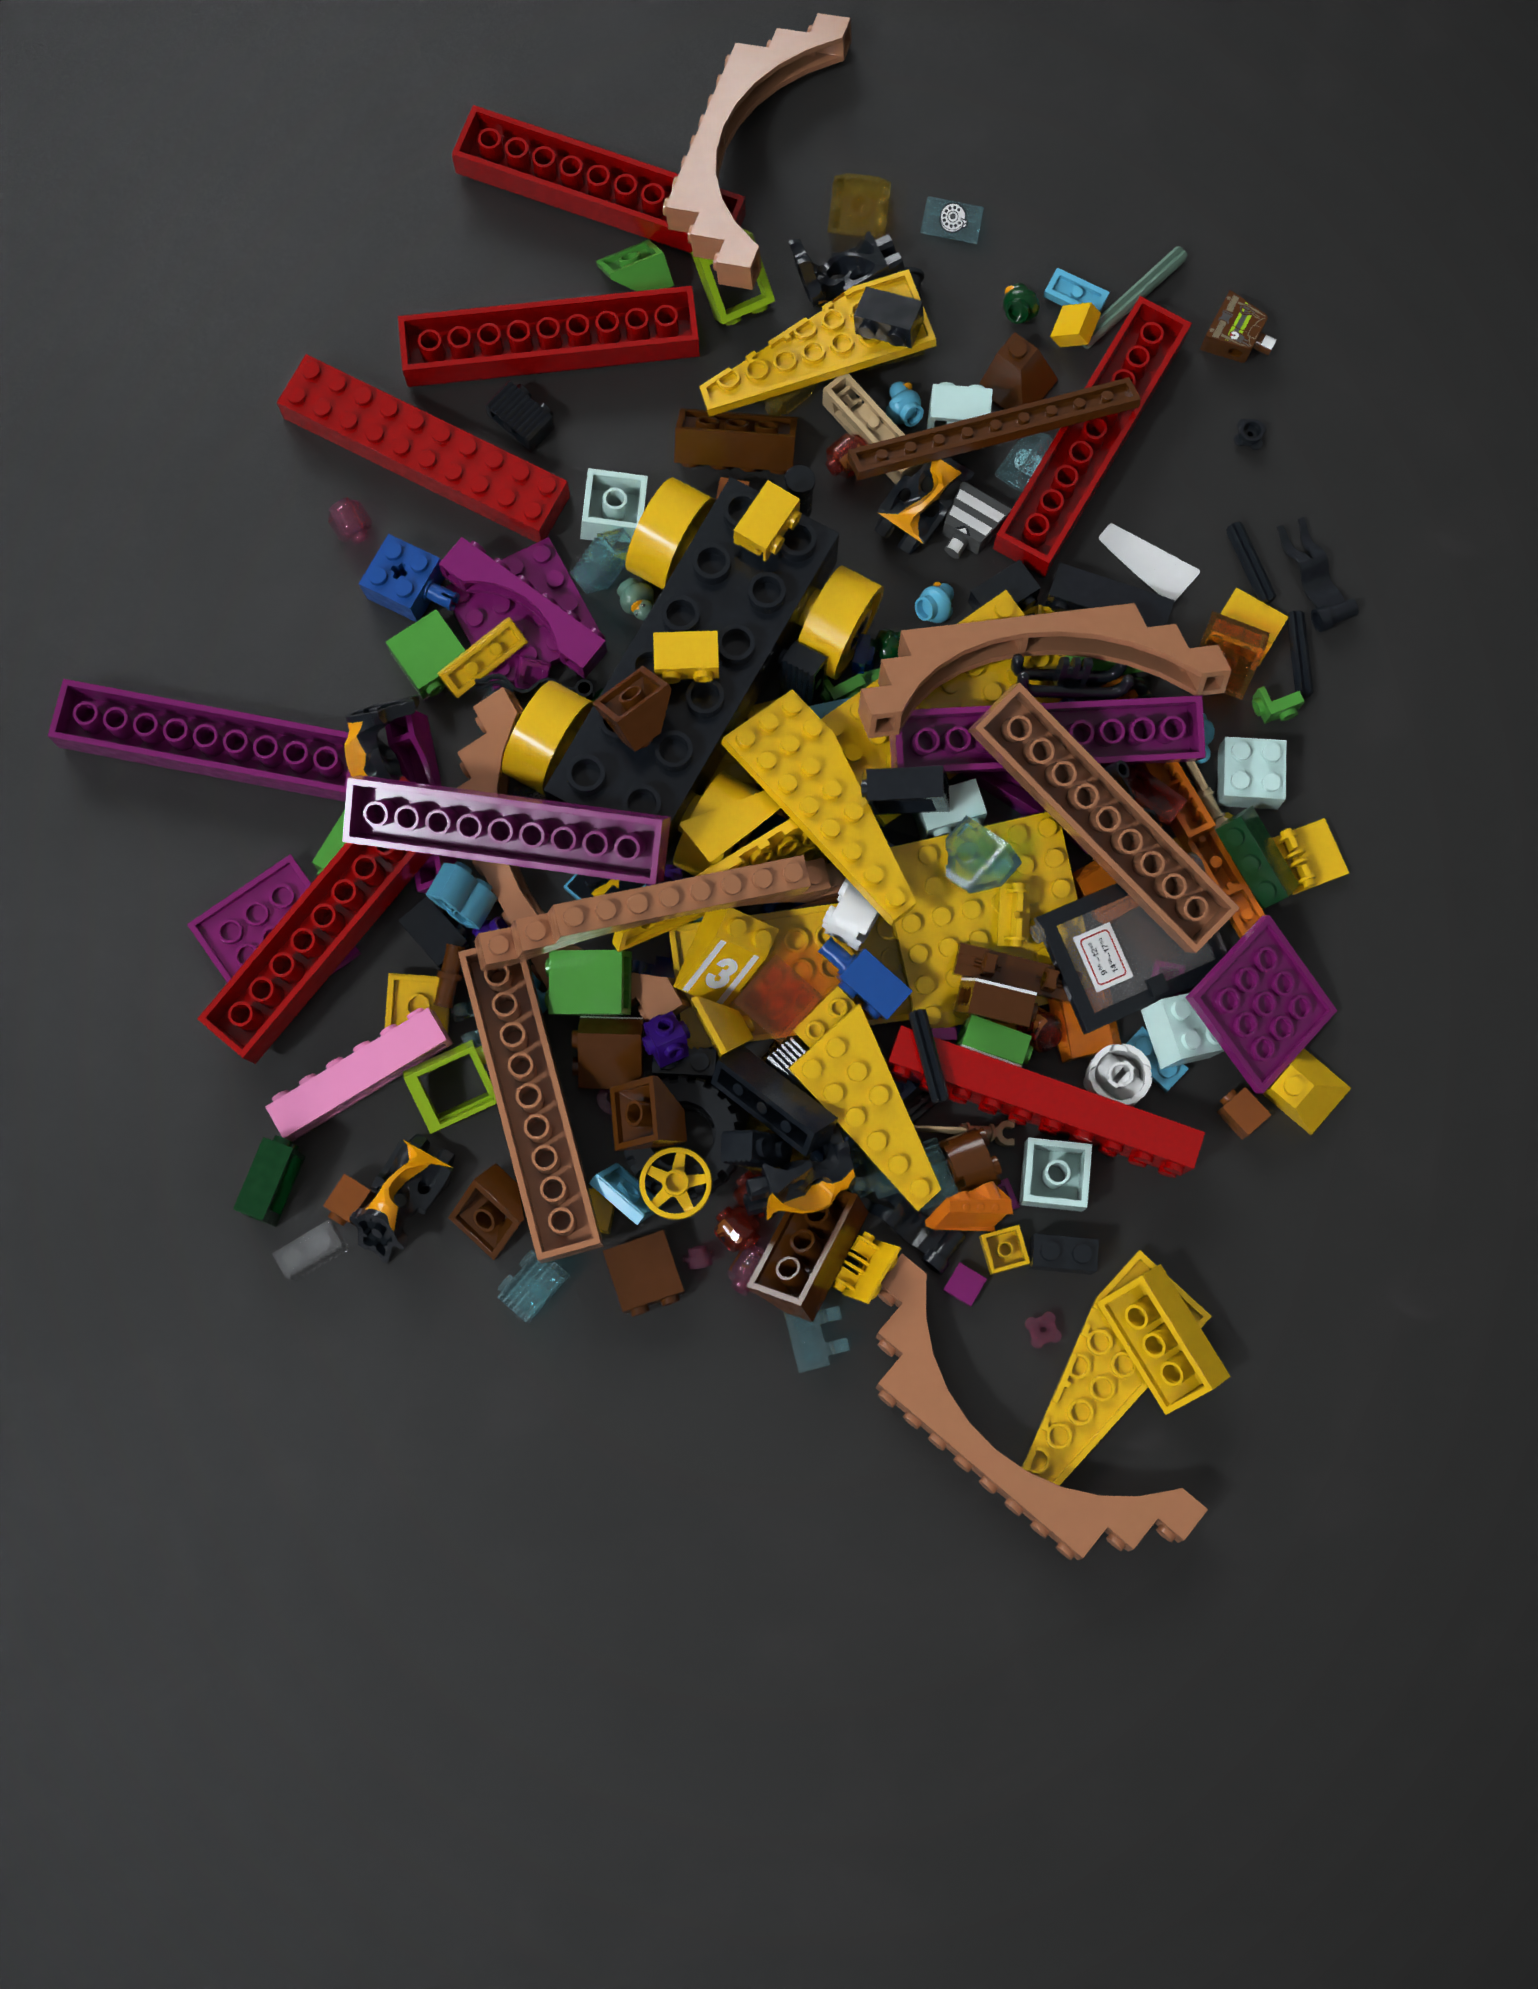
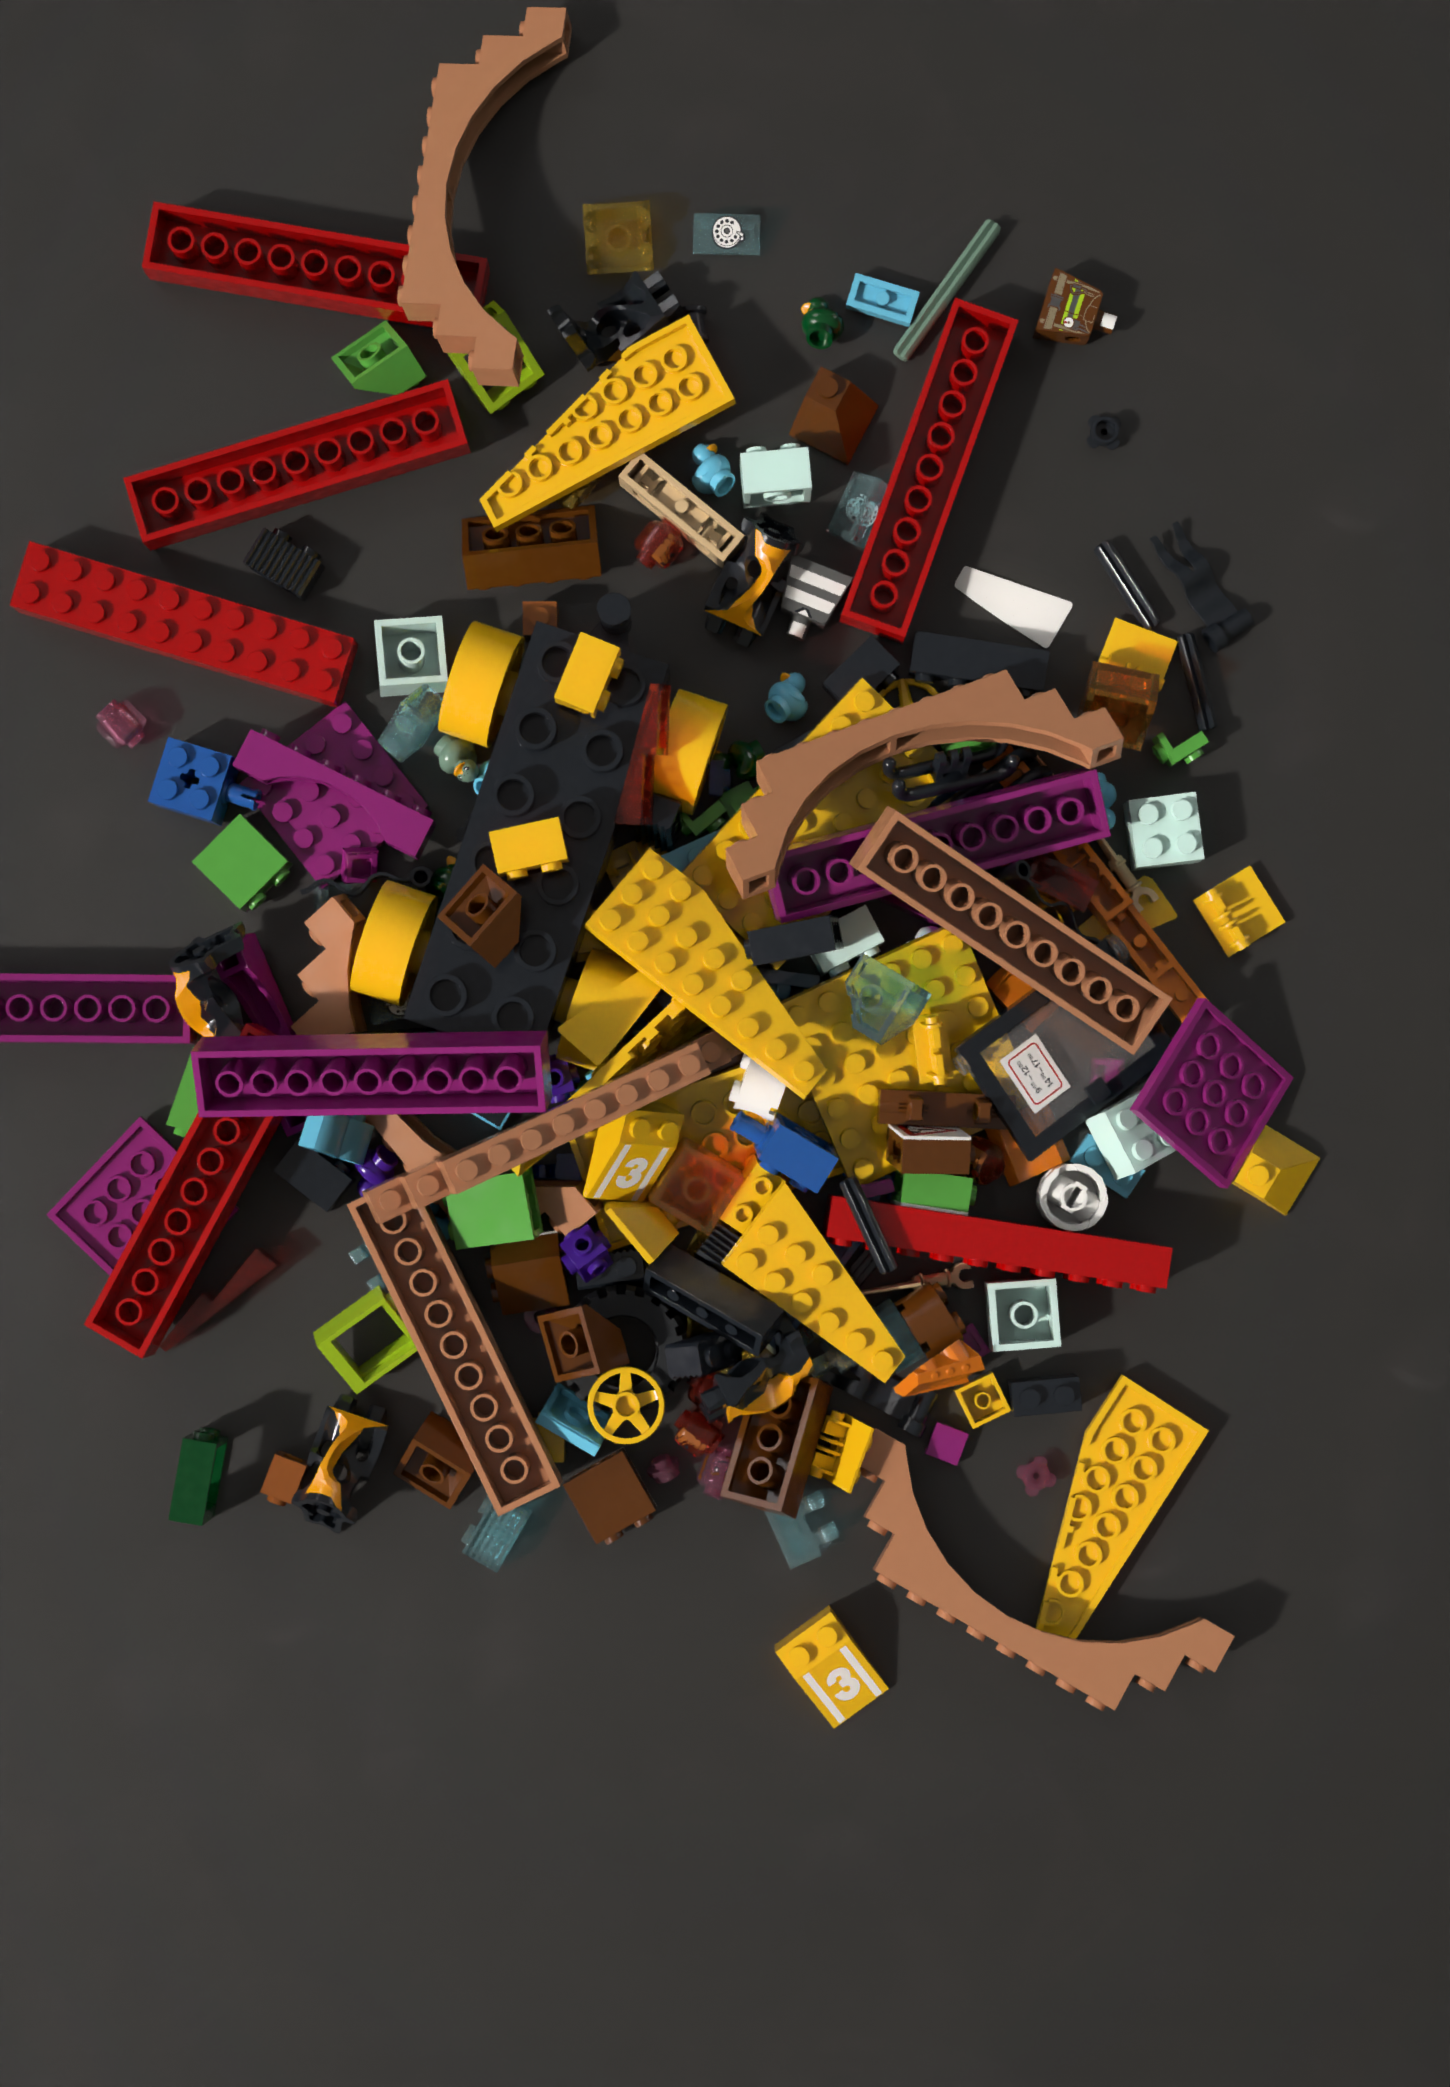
camera: 15 degrees left, 10 degrees up
bright pink brick [265,1008,453,1142] -> none
clear brick [272,1220,349,1282] -> none
yellow plate [385,973,450,1033] -> none
reddish brown pin [433,943,466,1009] -> none
yellow tile [437,617,528,698] -> none
reddish brown plate [847,377,1141,480] -> none
black brick [854,286,924,349] -> none
yellow piece [1050,302,1101,347] -> none
yellow slope [1096,1264,1231,1415] -> none
dark green brick [1215,806,1300,909] -> none
dark orange brick [1217,1087,1271,1140] -> none
none -> clear red slope [159,1247,282,1352]
none -> clear red slope [614,684,671,825]
none -> yellow slope [774,1605,889,1729]

